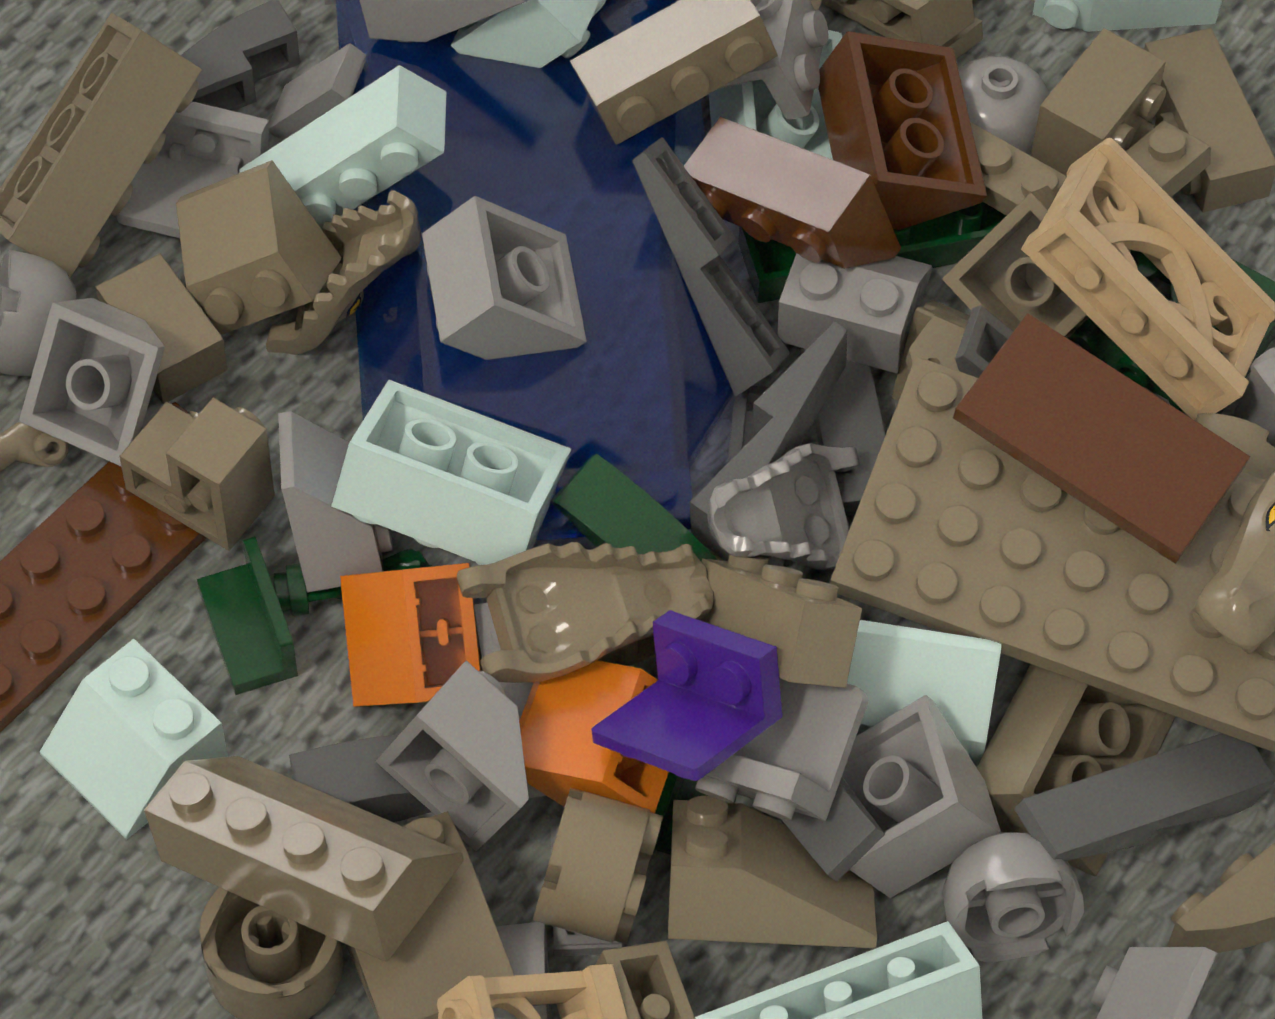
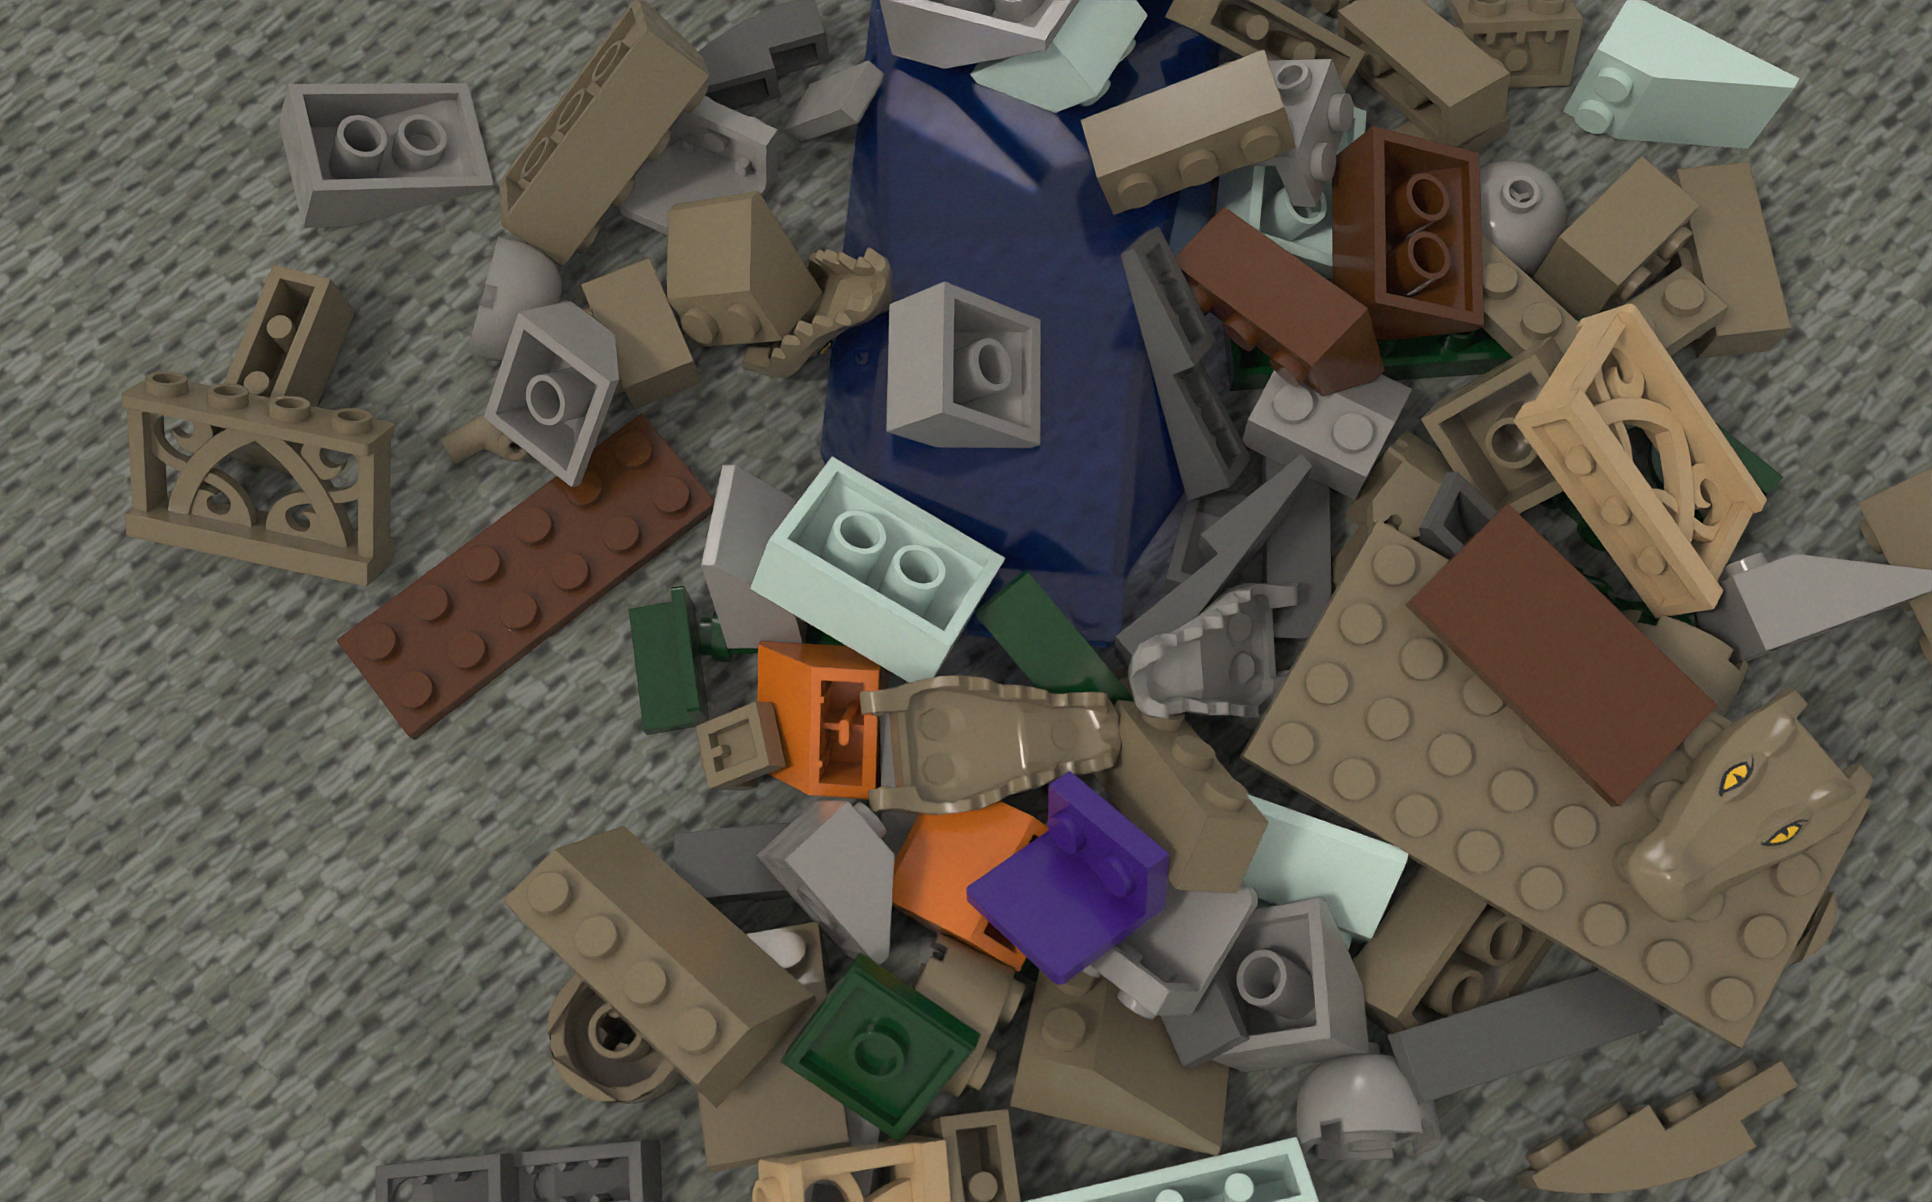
camera: 15 degrees right, 15 degrees up
light aqua slope [40,639,228,840] -> none
dark tan brick [119,397,275,551] -> none
light aqua brick [239,65,447,229] -> none
none -> dark tan bracket [696,701,786,791]
none -> dark green tile [781,952,981,1142]

